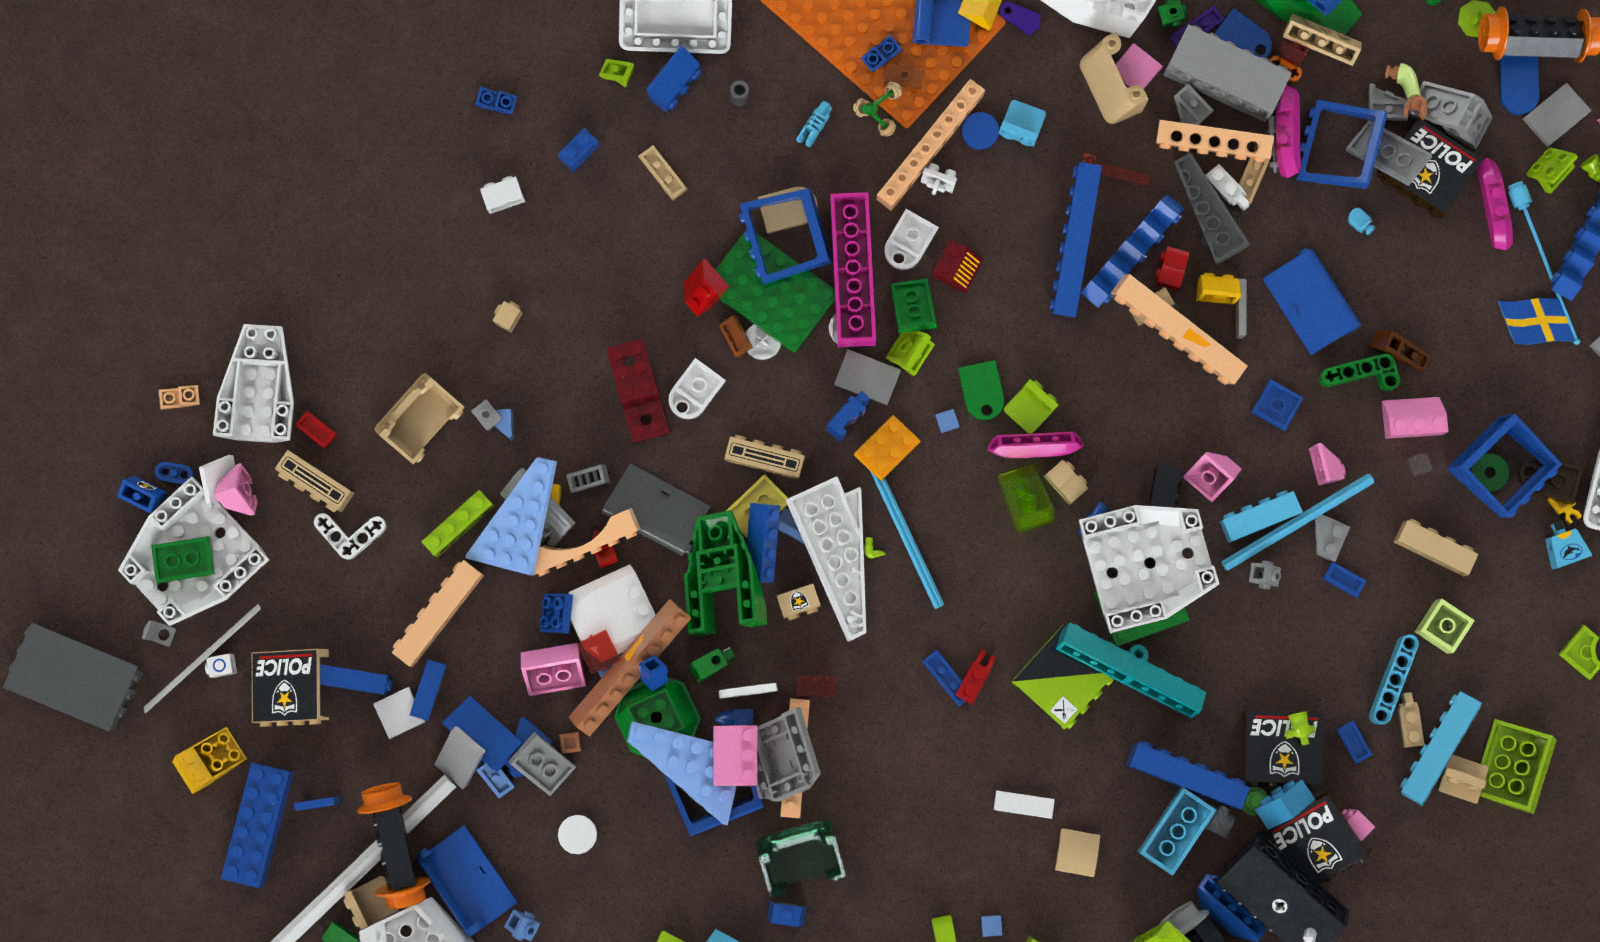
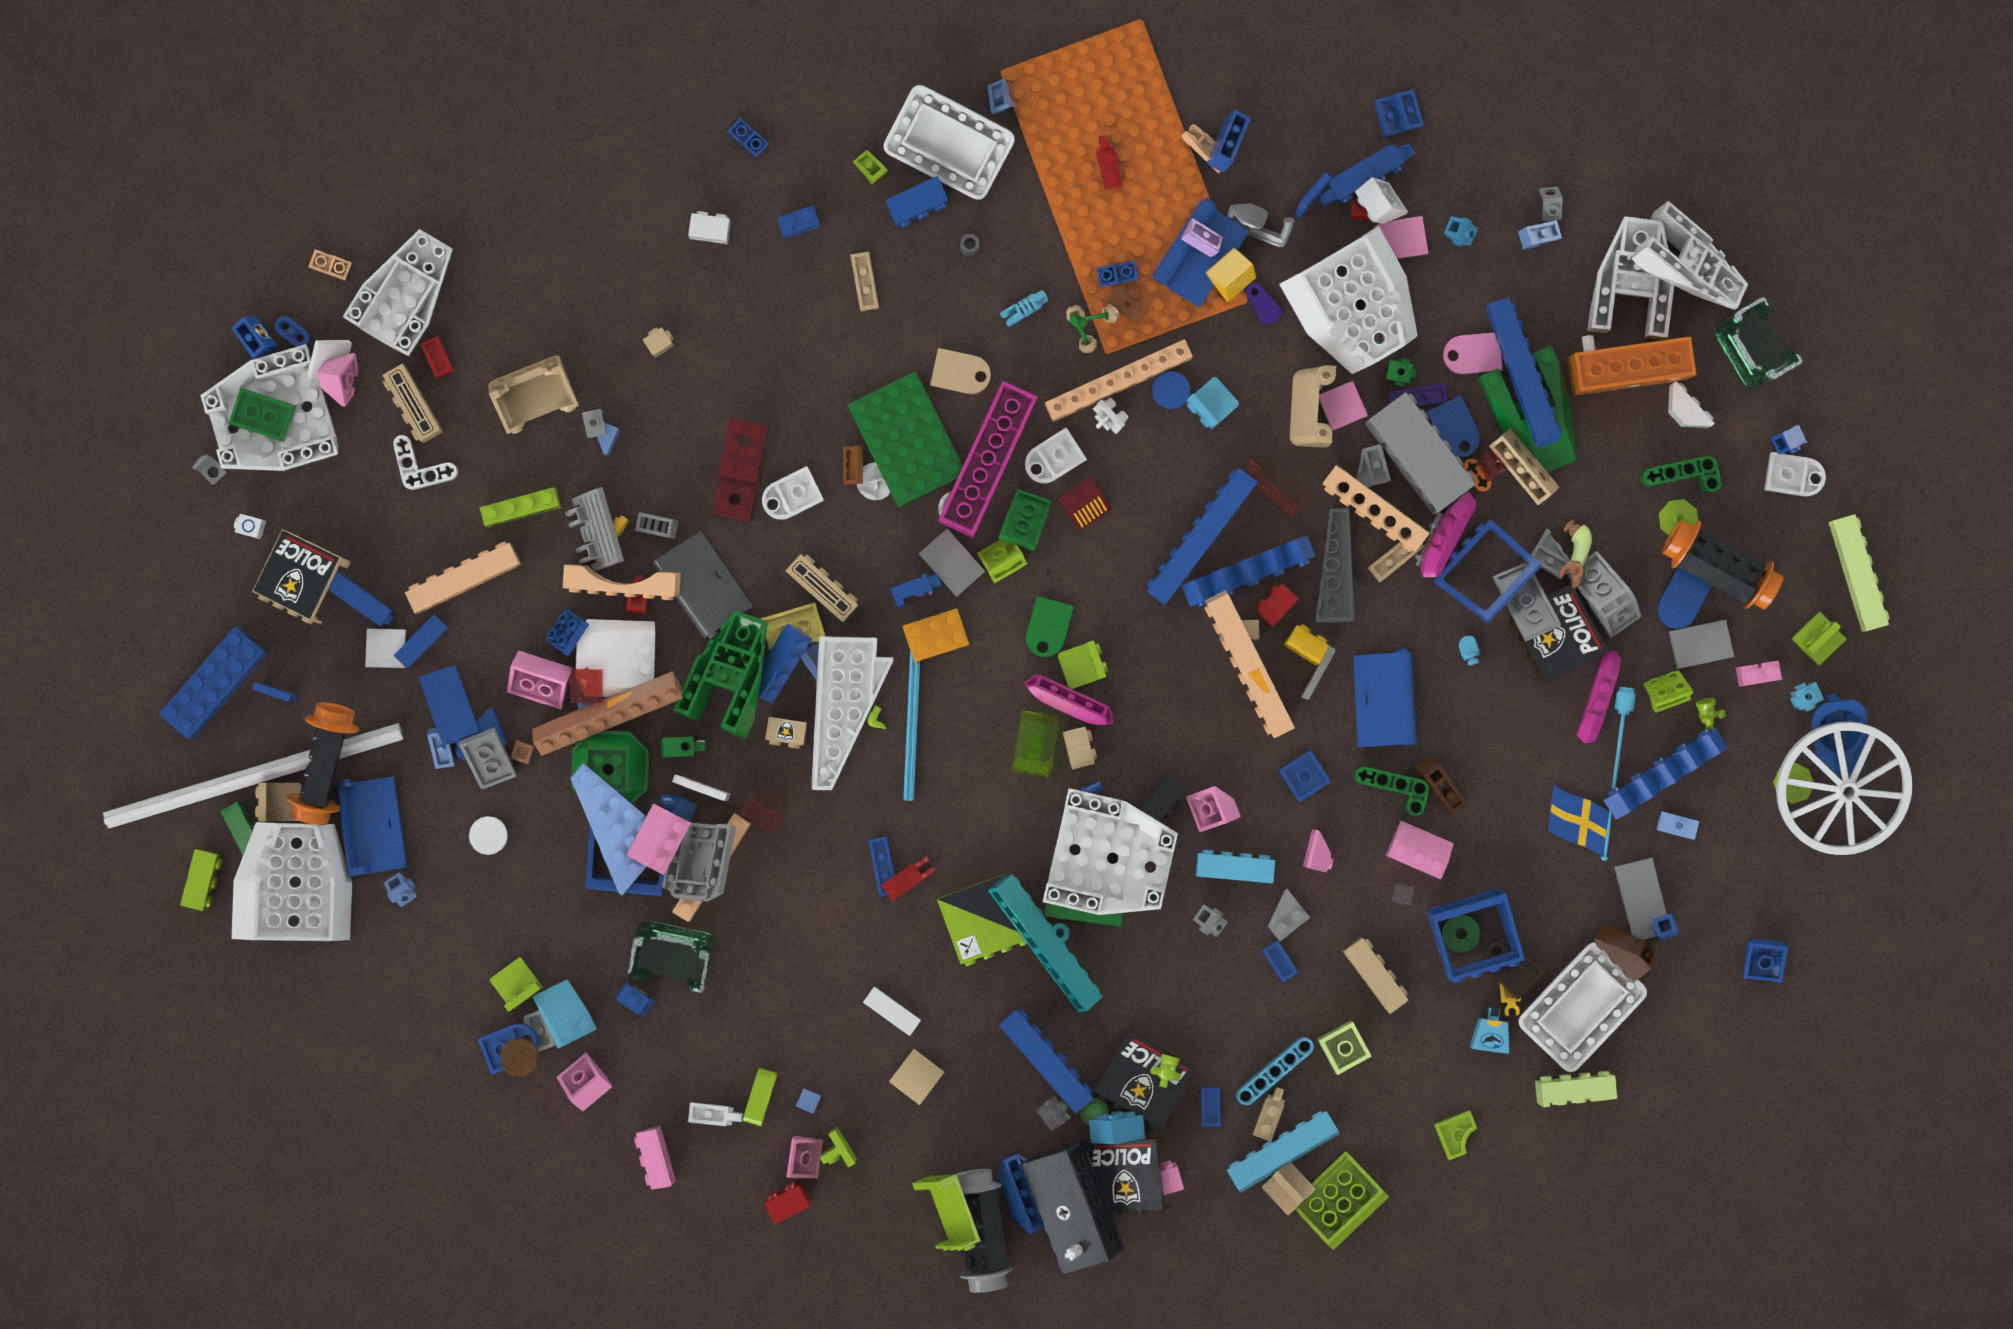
camera: 25 degrees right, 5 degrees up
dark grey panel [3,623,143,732] -> none
white sticker [143,604,260,713] -> none
yellow slope [172,727,247,794] -> none
light grey tile [434,726,485,789] -> none
light blue wing [465,457,557,575] -> none
blue brick [639,655,668,691] -> none
red slope [684,259,729,316] -> none
blue windscreen [739,188,833,284] -> none
medium blue tile [935,409,960,433] -> none
medium azure slope [1137,787,1216,876] -> none
white hinge [1205,164,1250,211] -> none
medium azure axle [1222,474,1374,571] -> none

